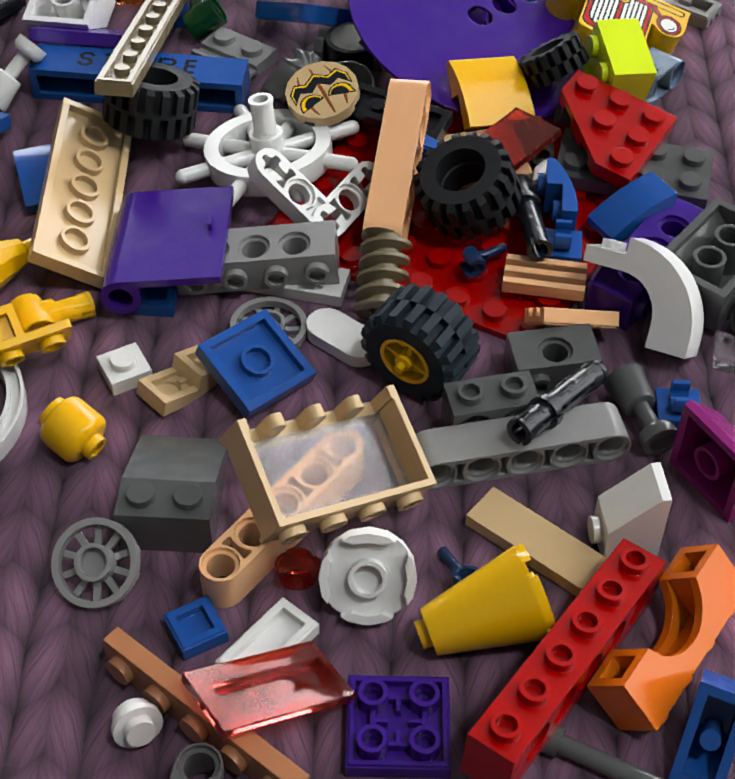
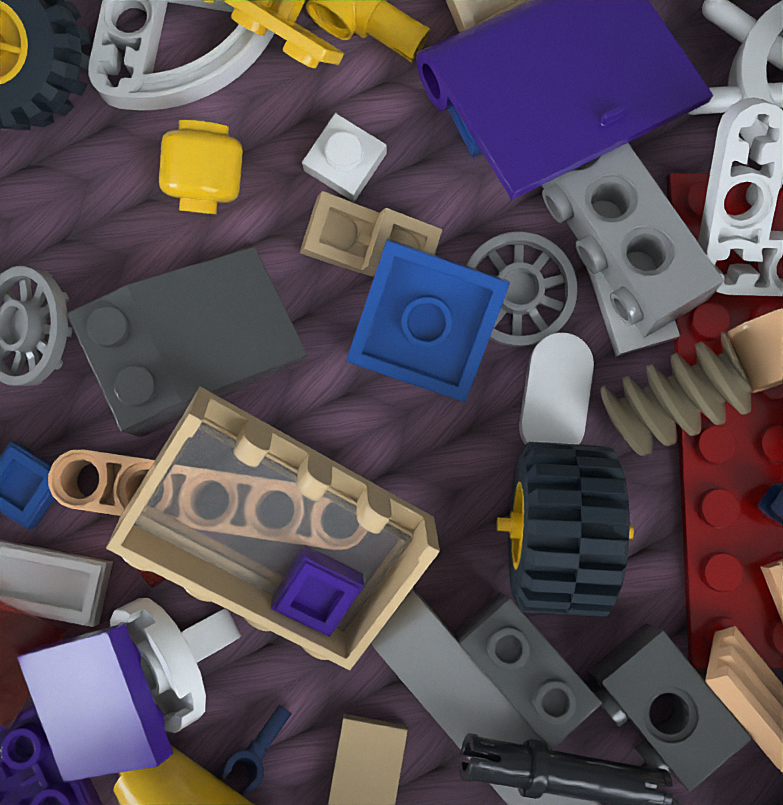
camera: 60 degrees right, 35 degrees up
none -> tile [17,623,173,782]
none -> dark purple tile [271,545,364,637]

